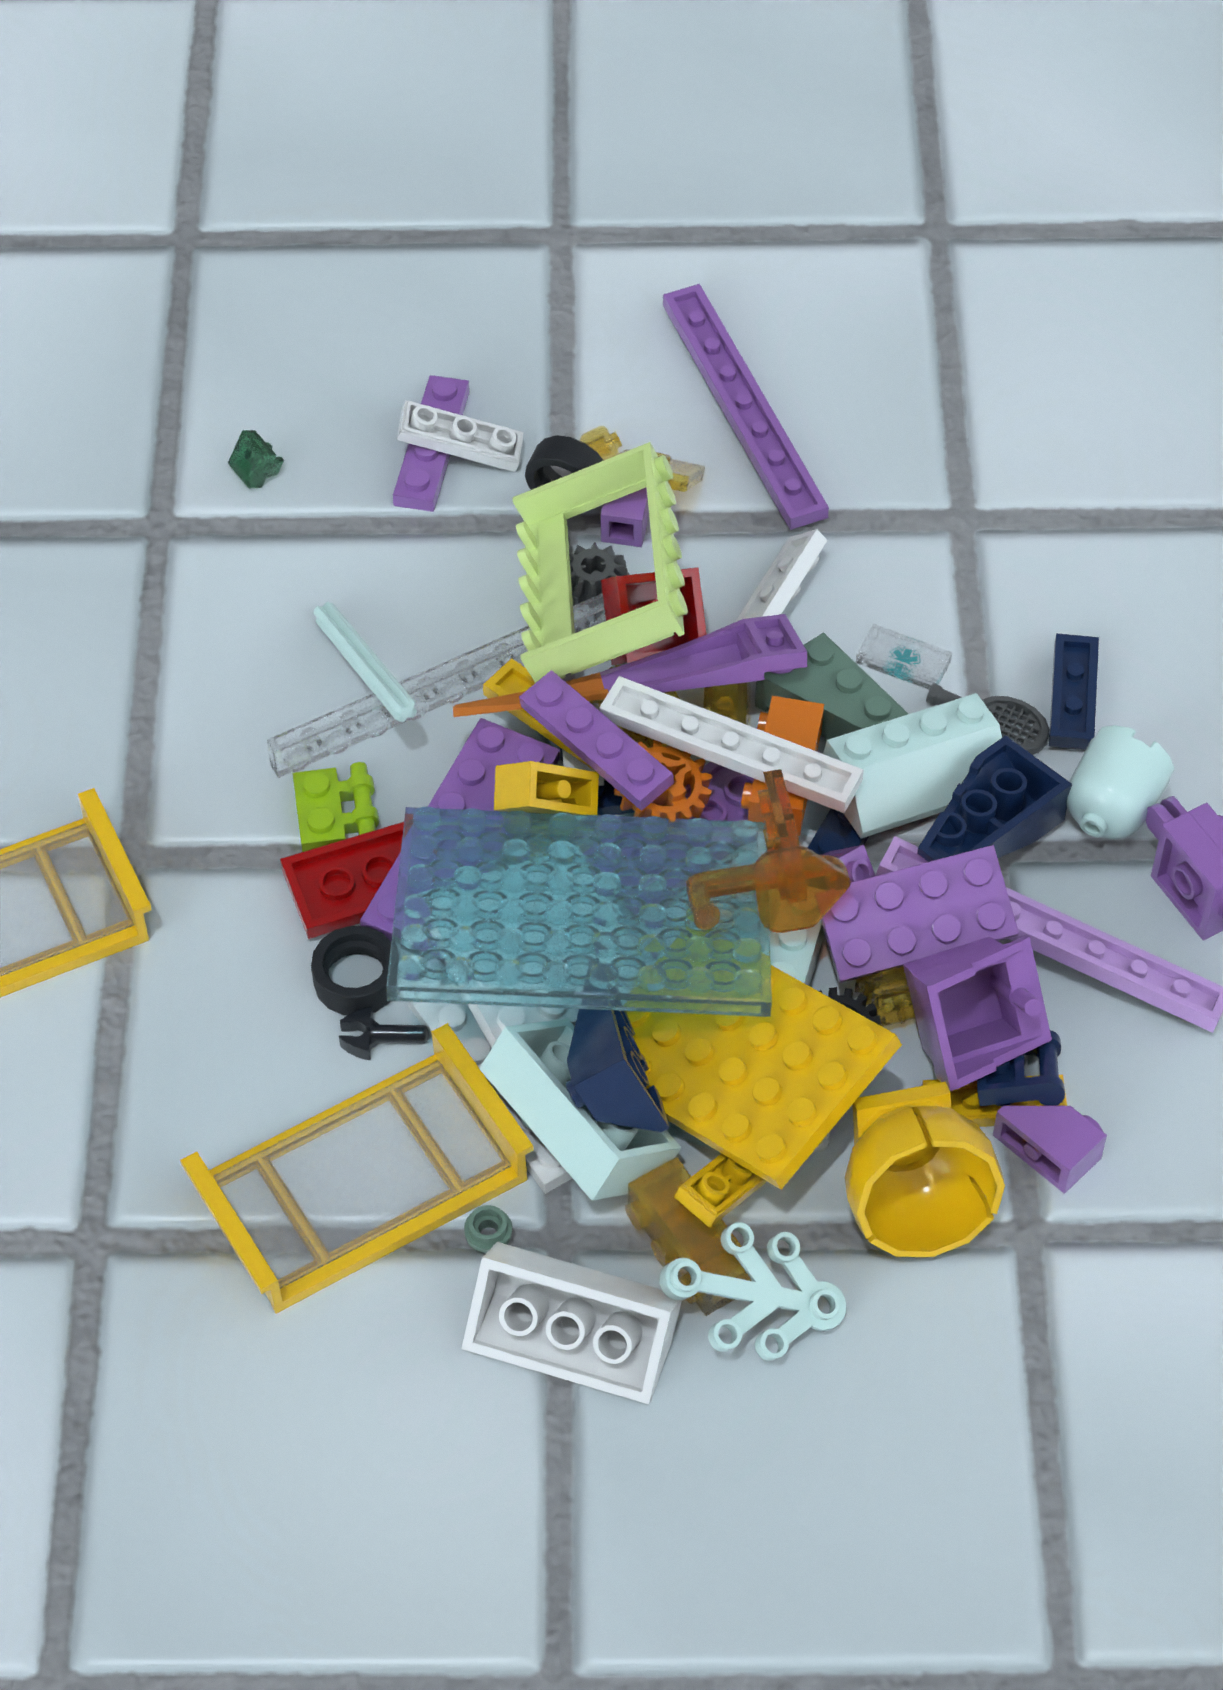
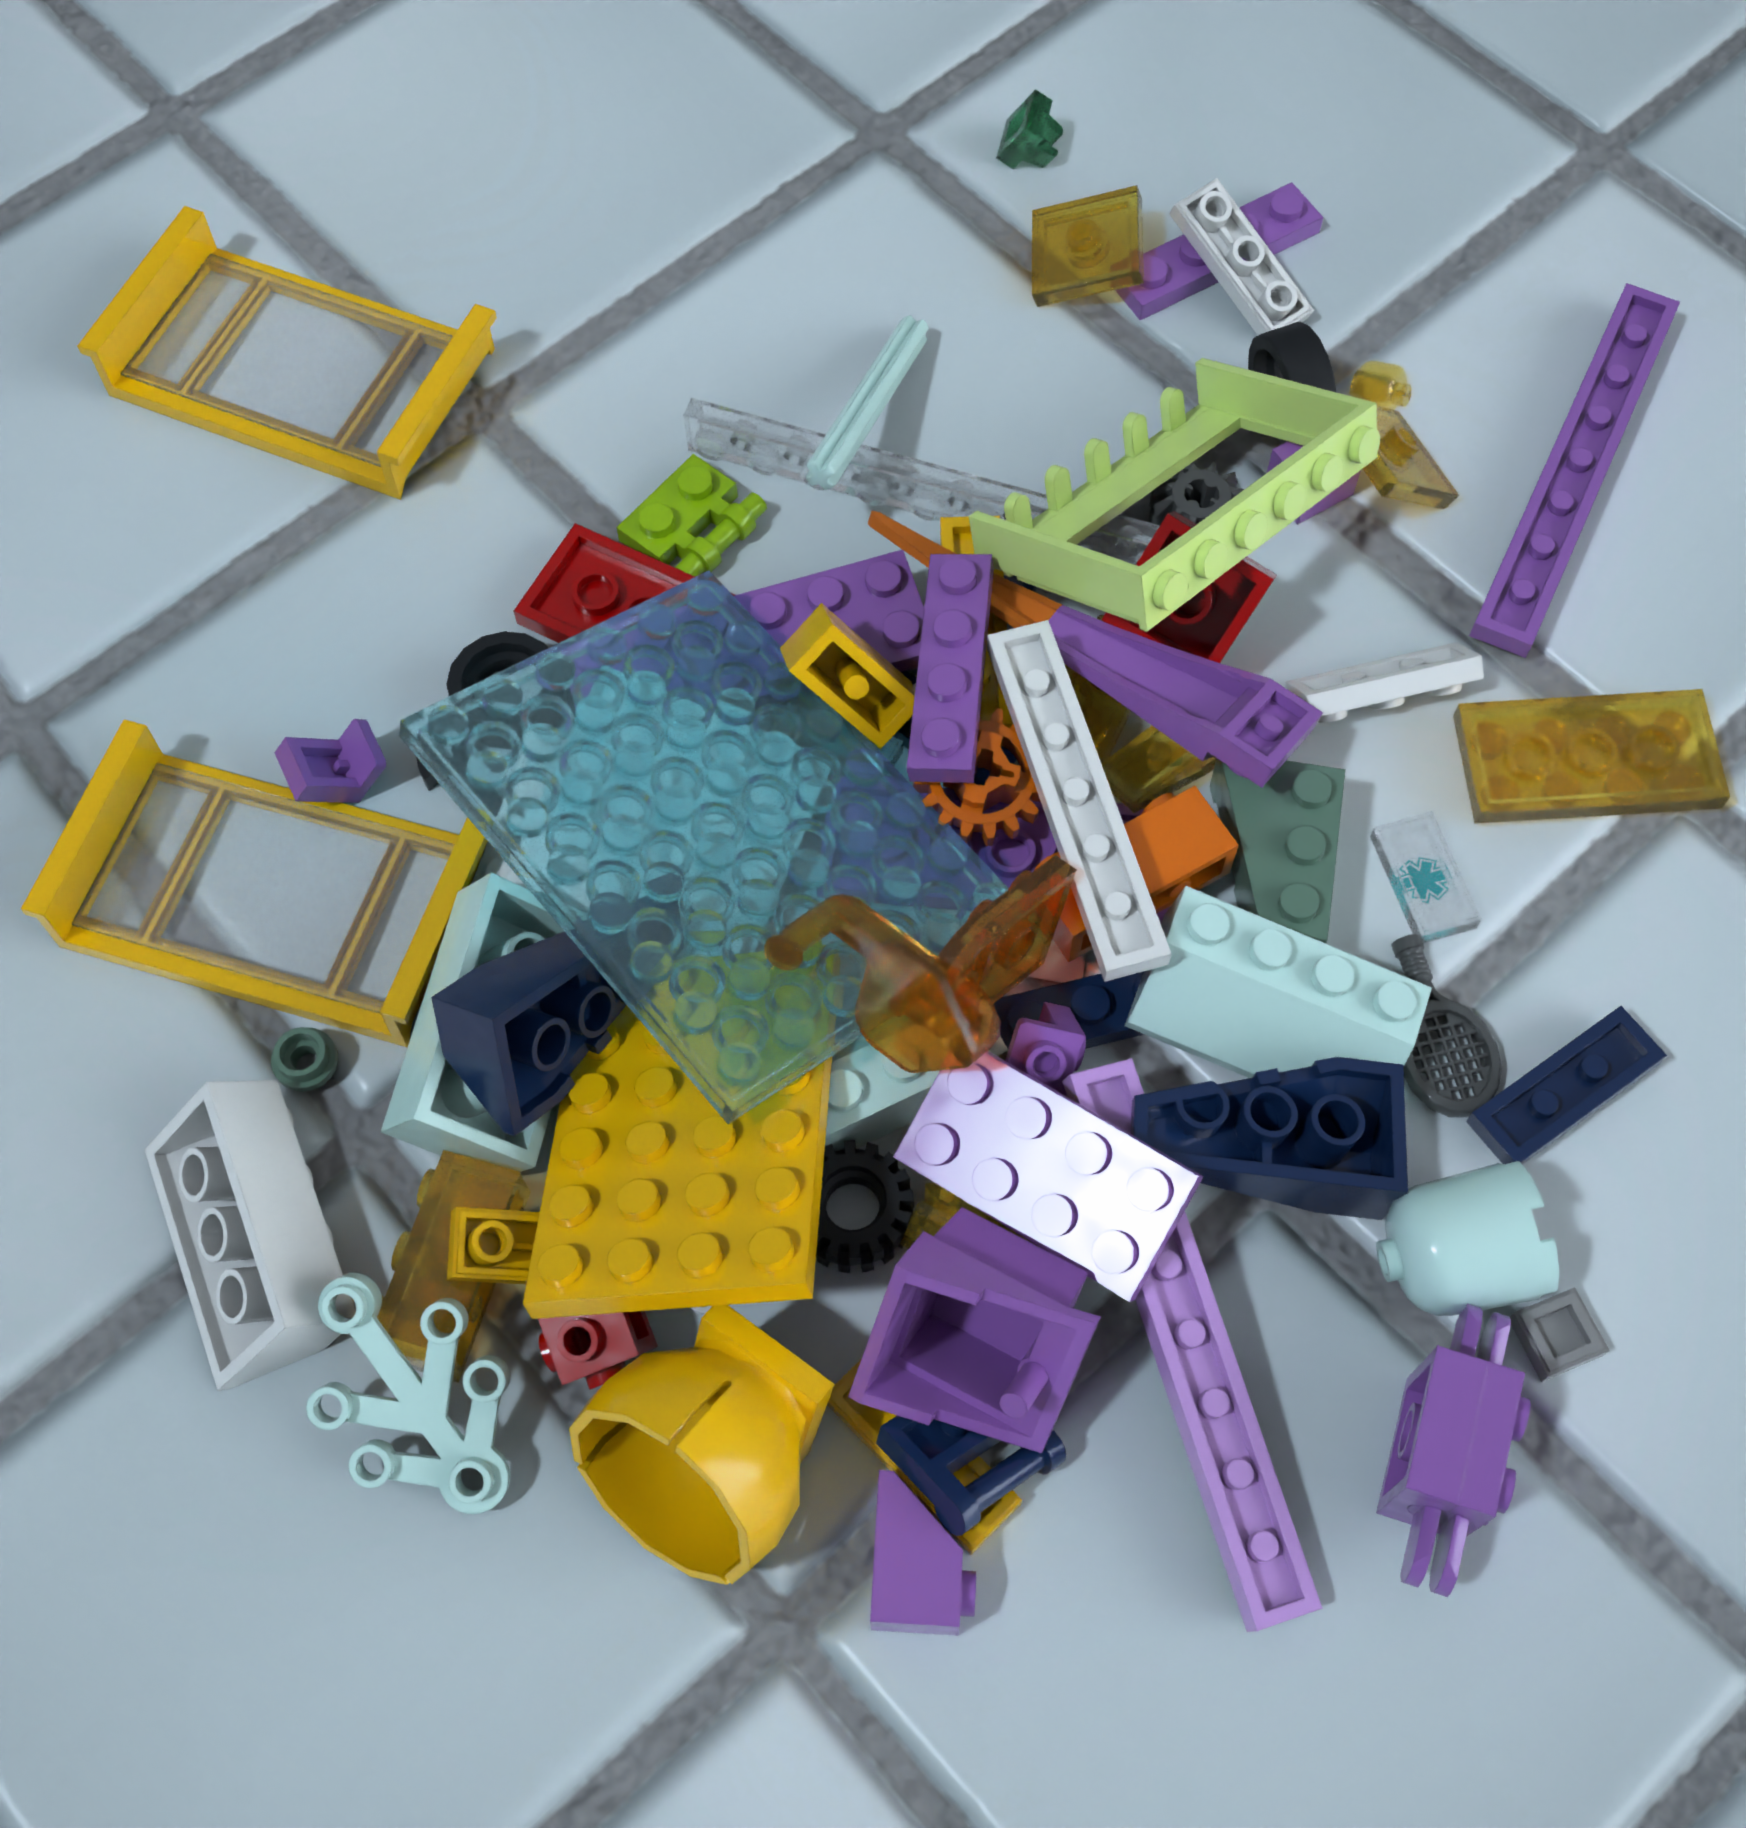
camera: 50 degrees right, 10 degrees up
none -> medium lavender bracket [274,719,386,803]
none -> red brick [538,1311,658,1390]
none -> clear yellow plate [1032,185,1144,307]
none -> clear yellow plate [1453,689,1730,824]
none -> light grey tile [1510,1287,1610,1382]

